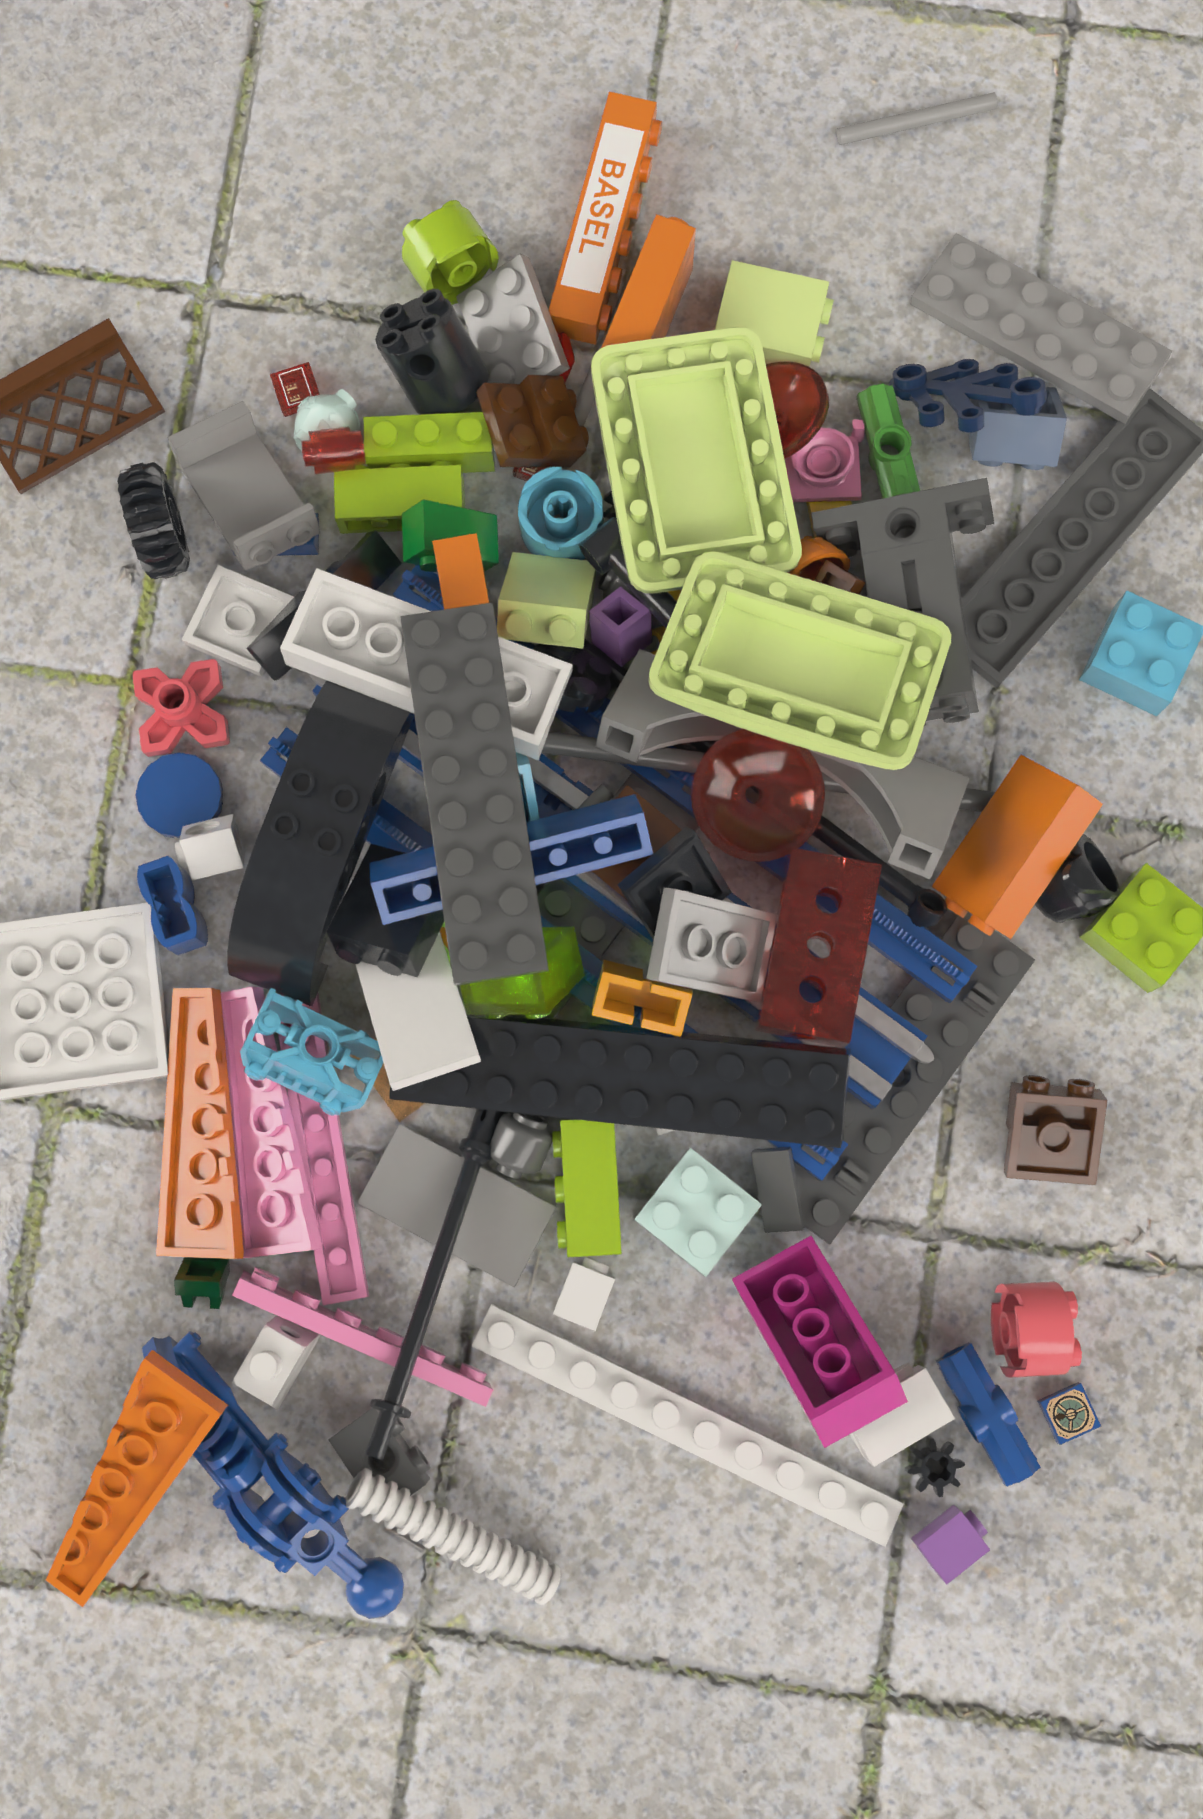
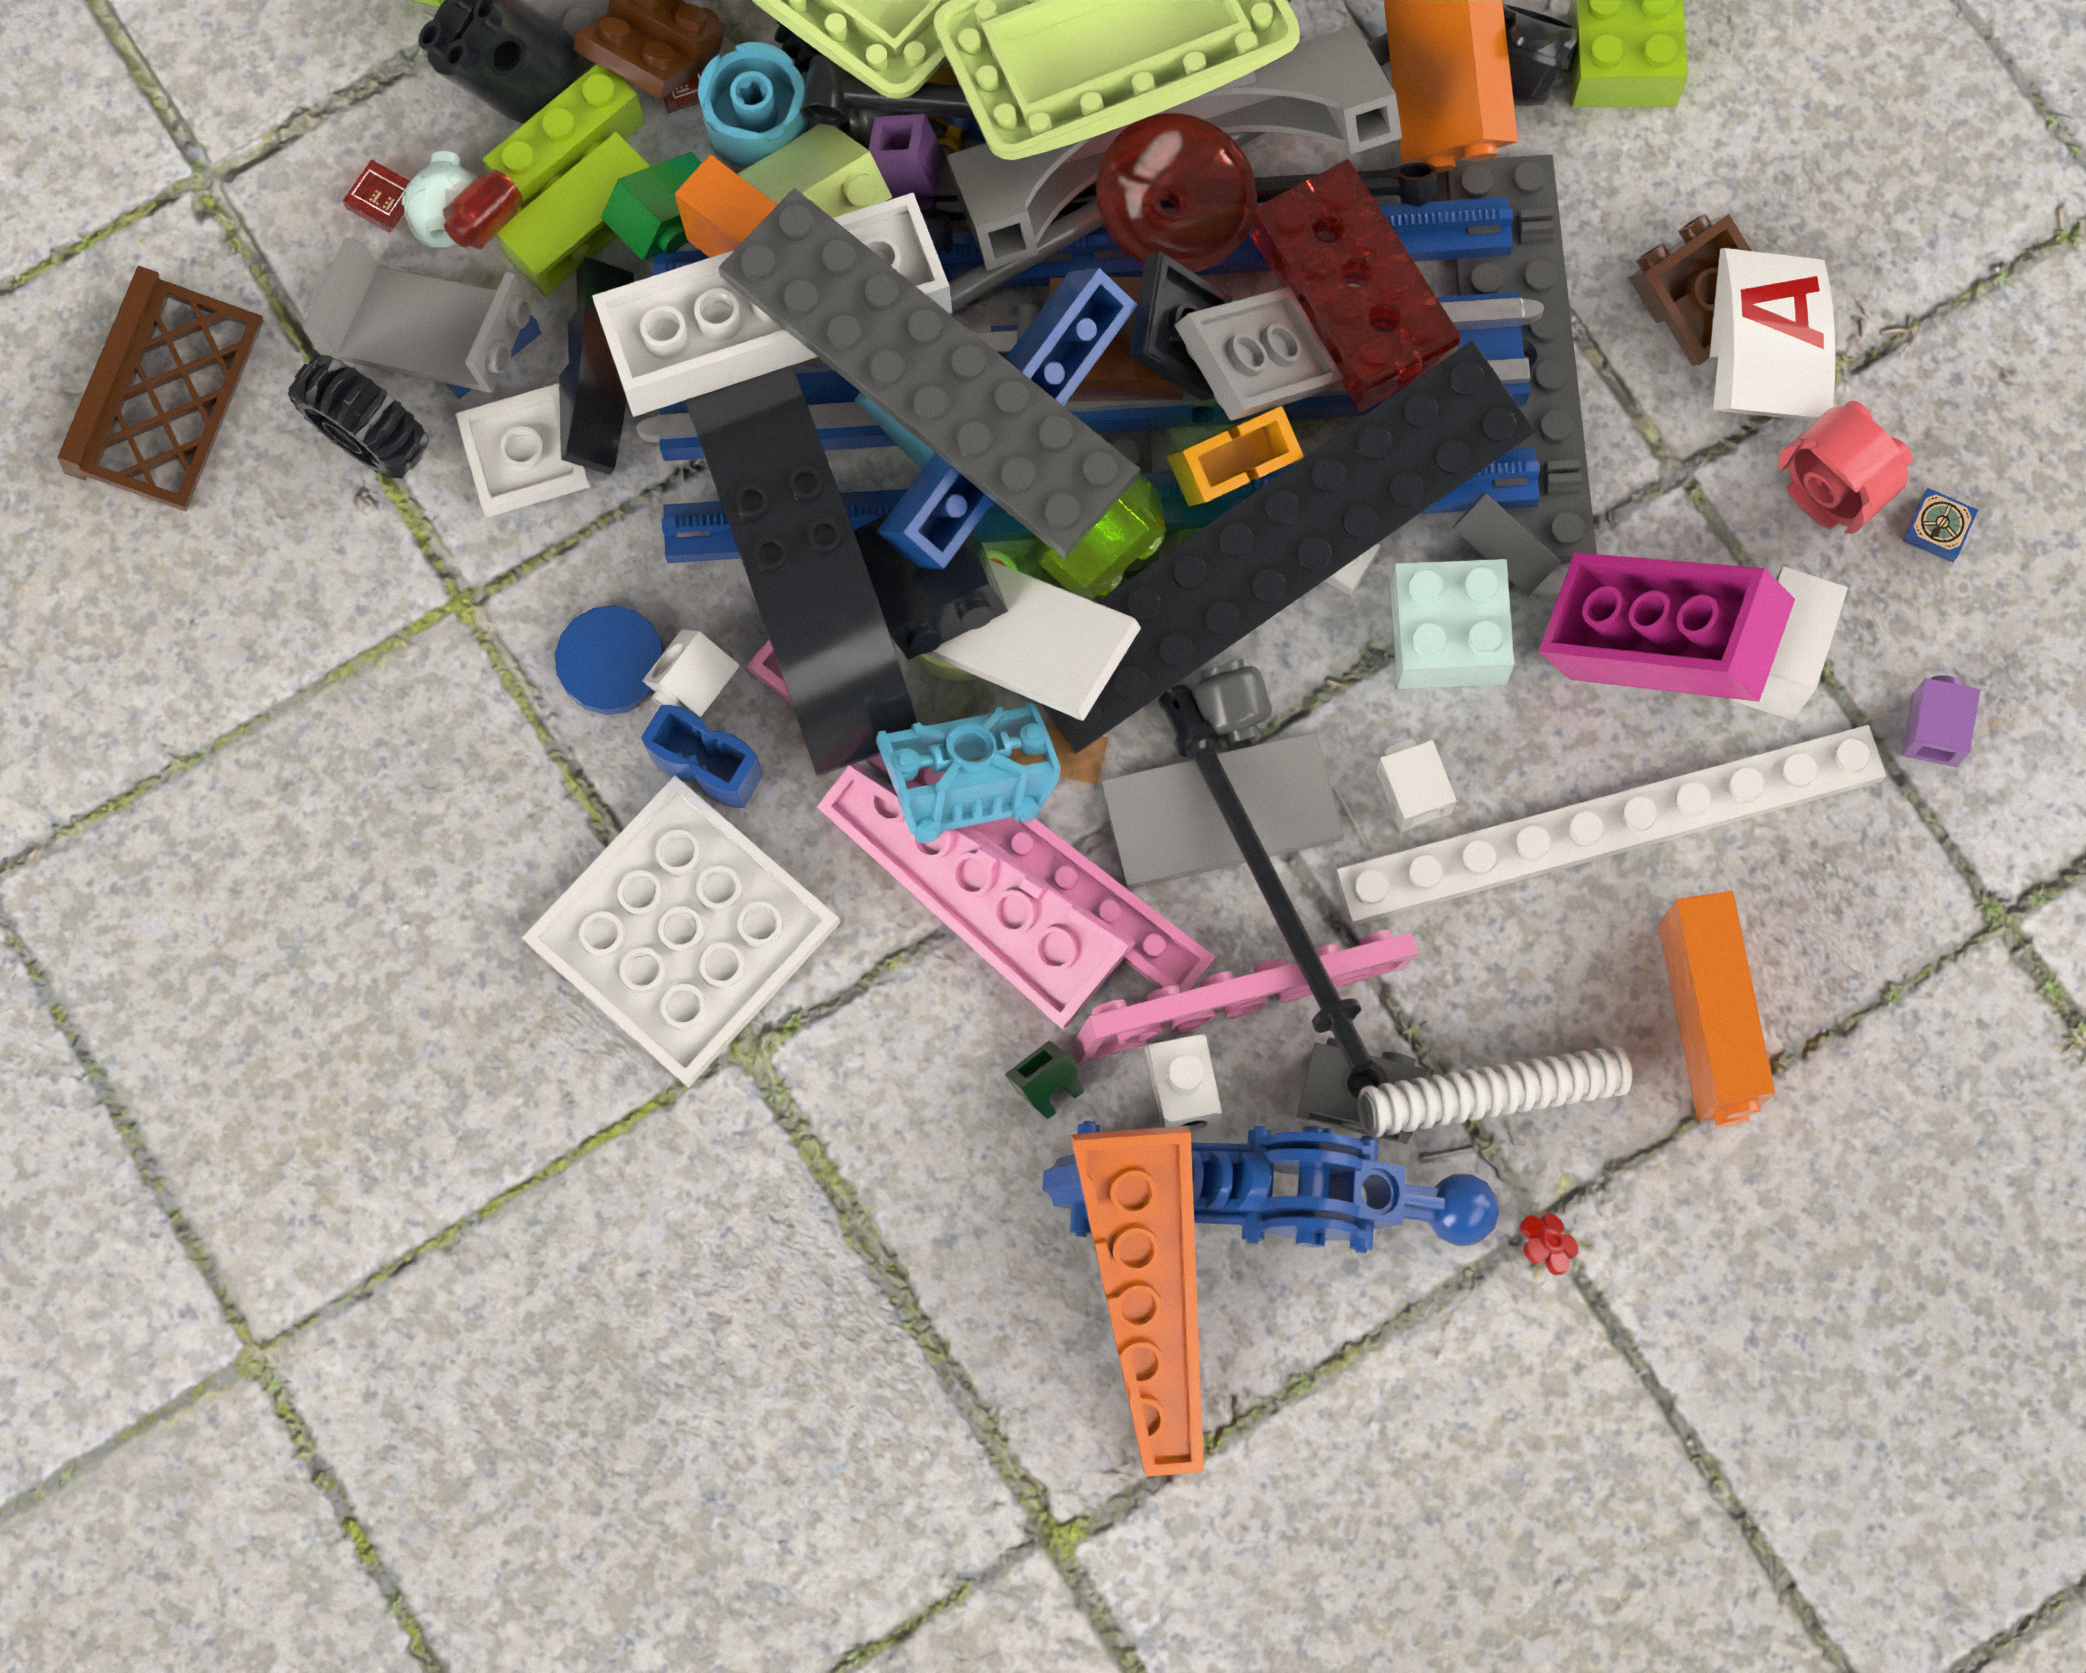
camera: 40 degrees left, 5 degrees down
coral plant [132,659,230,757] -> none
wing [156,988,244,1259] -> none
lime brick [552,1120,622,1257] -> none
black gear [905,1436,965,1497] -> none
blue piece [936,1342,1041,1487] -> none
none -> red plant [1520,1213,1578,1275]
none -> orange brick [1658,891,1775,1128]
none -> white slope [1710,248,1835,421]

